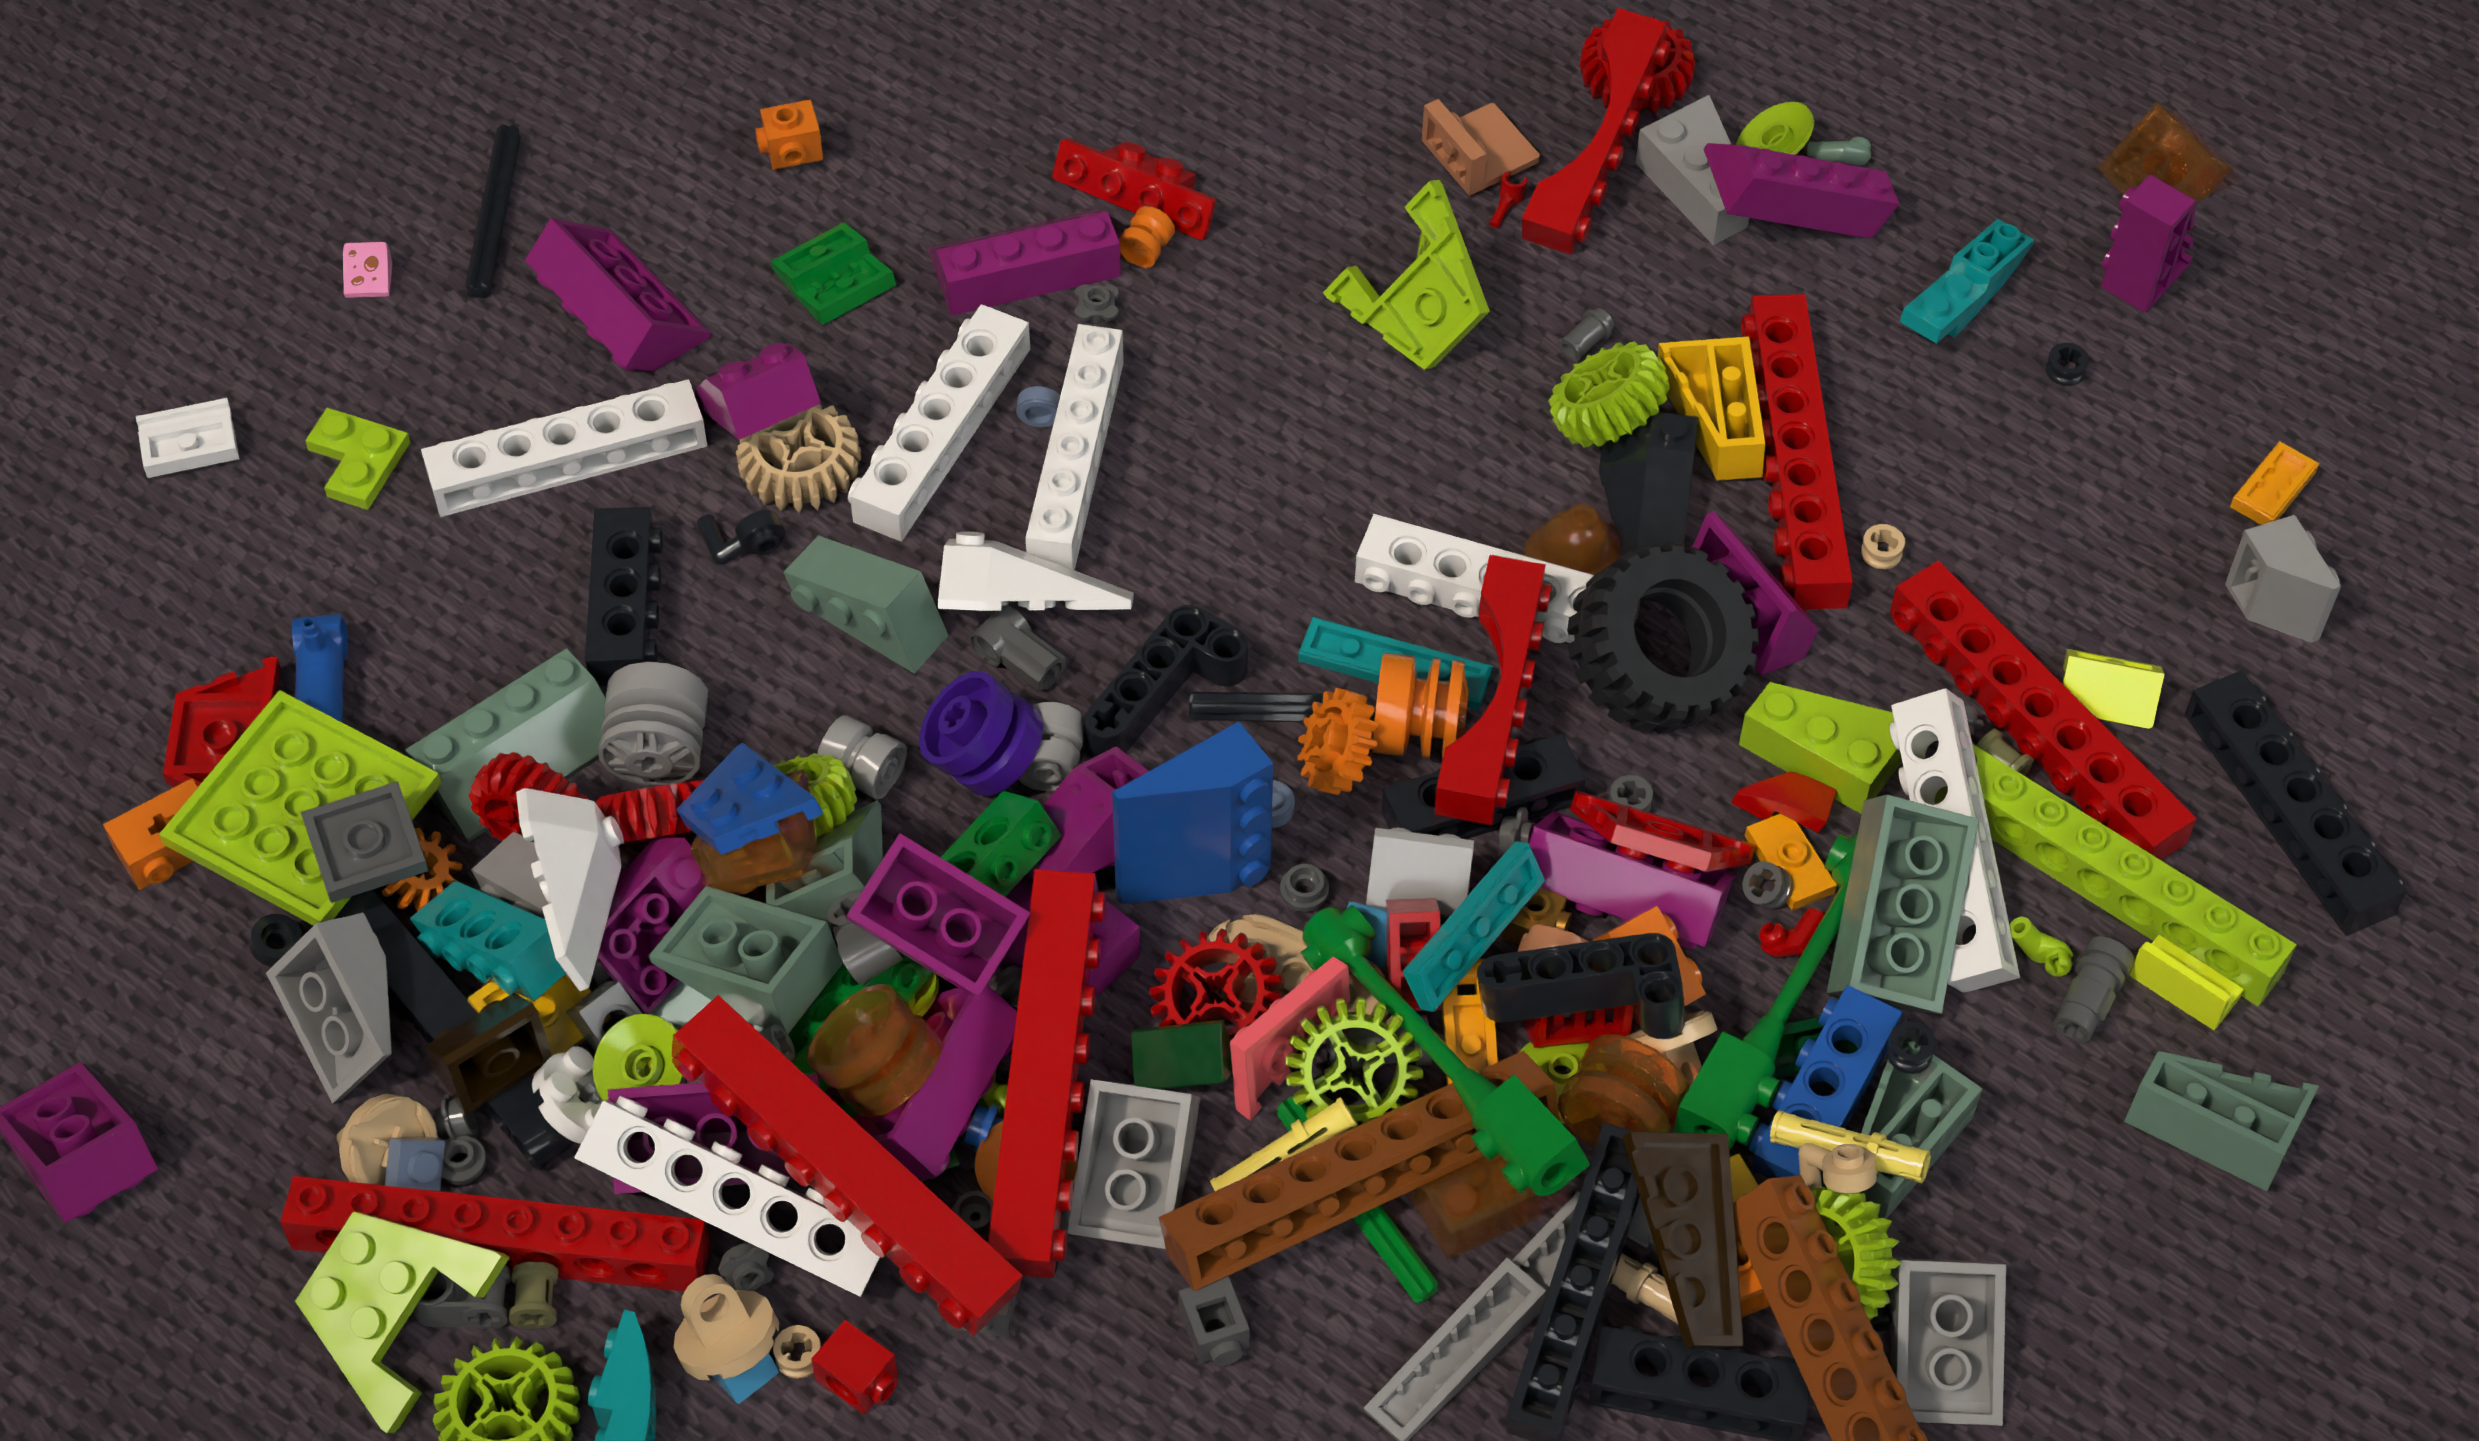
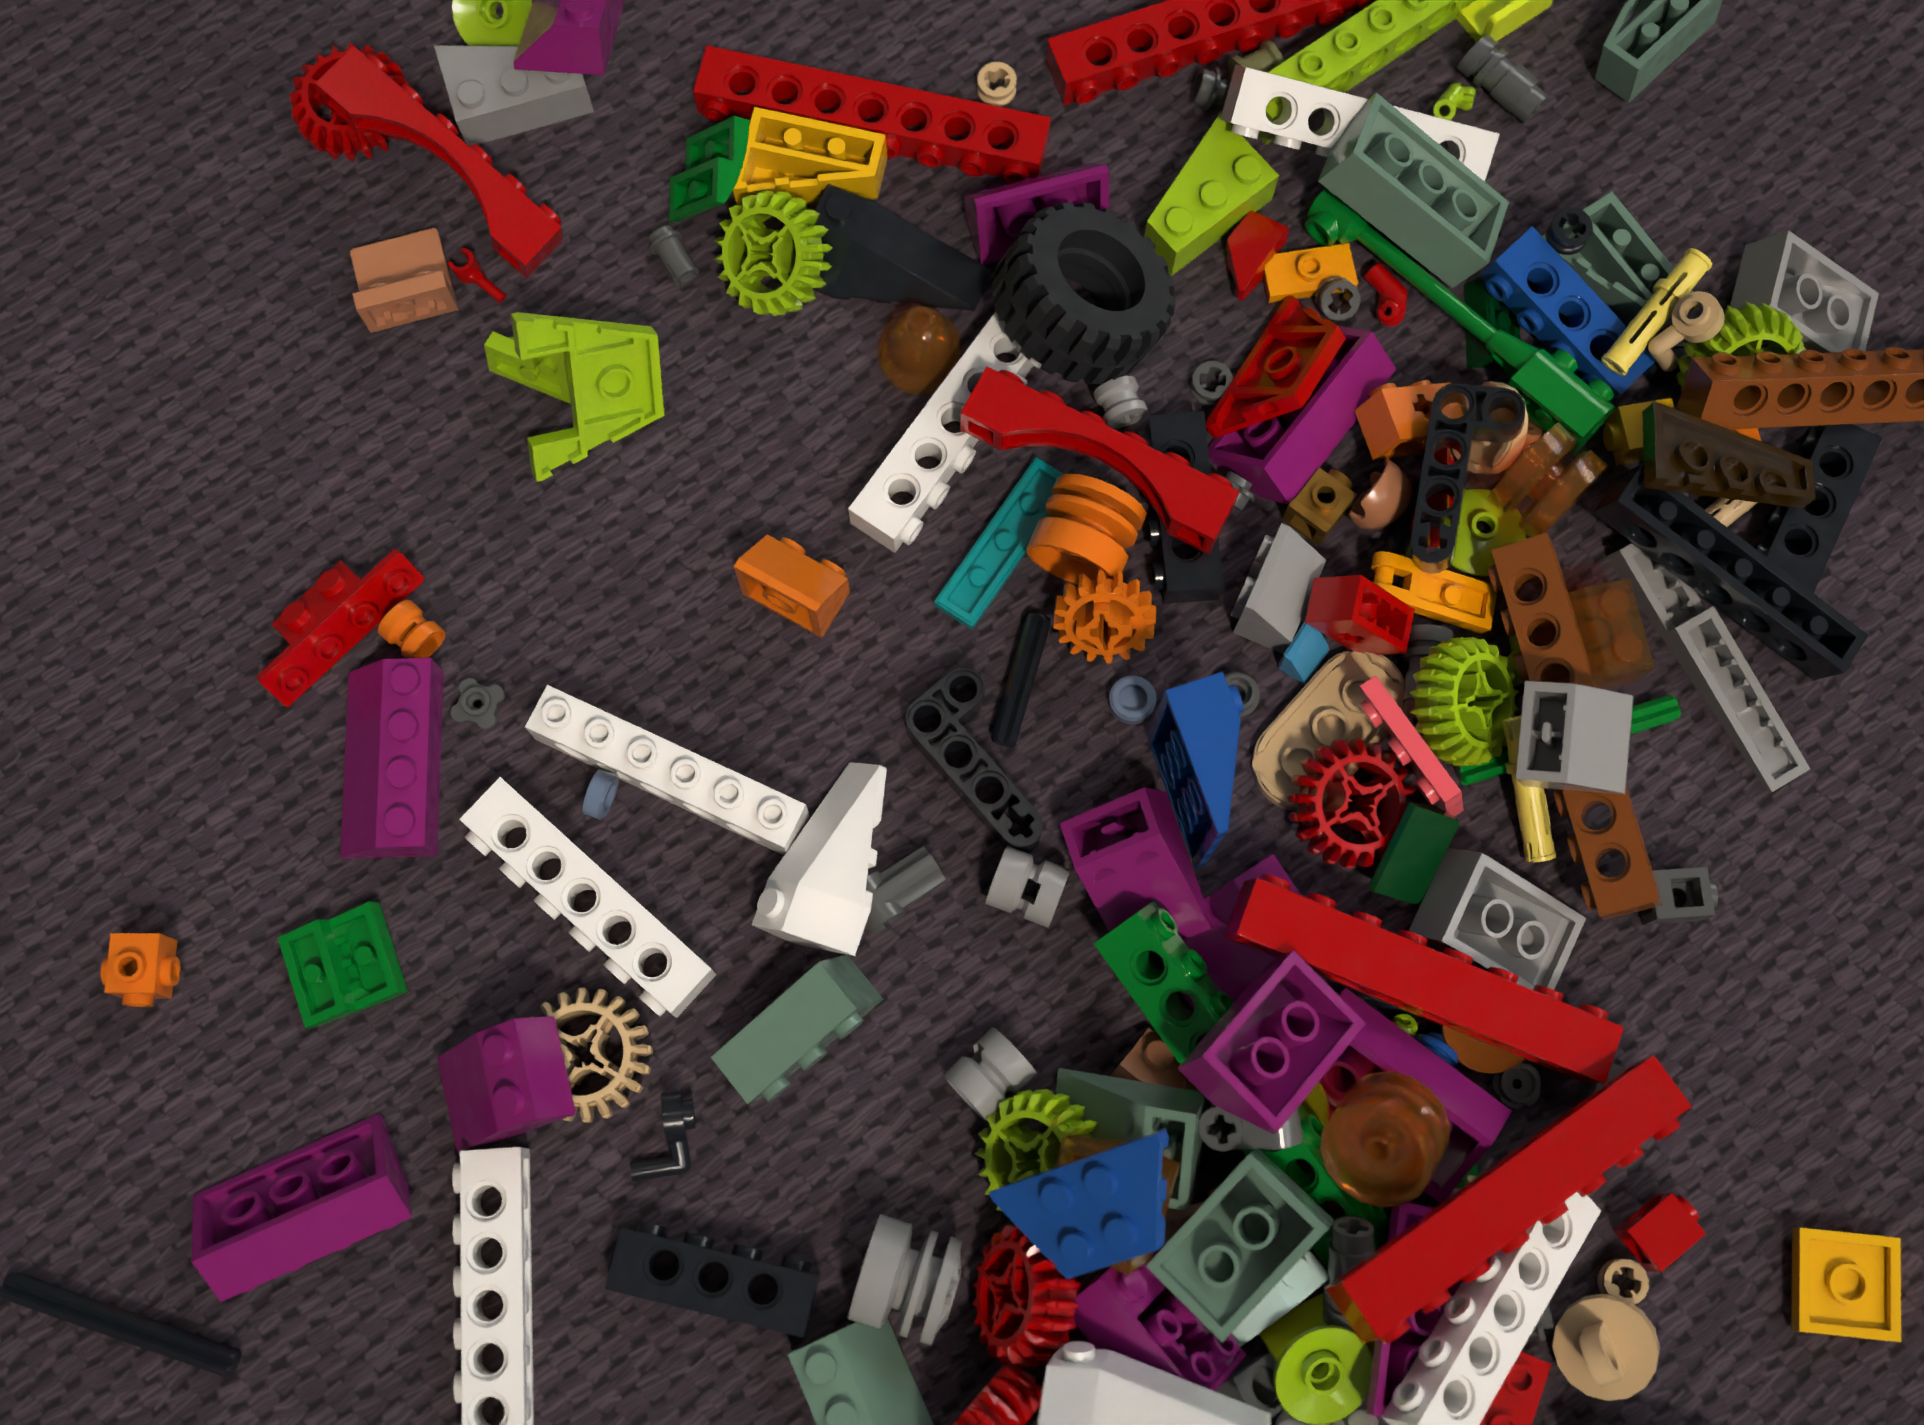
camera: 75 degrees left, 20 degrees up
dark purple wheel [919,671,1043,796] -> none
green bar [1300,905,1590,1196] -> none
teal tile [1402,841,1545,1012] -> none
none -> green slope [669,116,750,223]
none -> orange slope [734,534,850,638]
none -> light grey wheel [1093,376,1148,430]
none -> light grey slope [1516,681,1634,794]

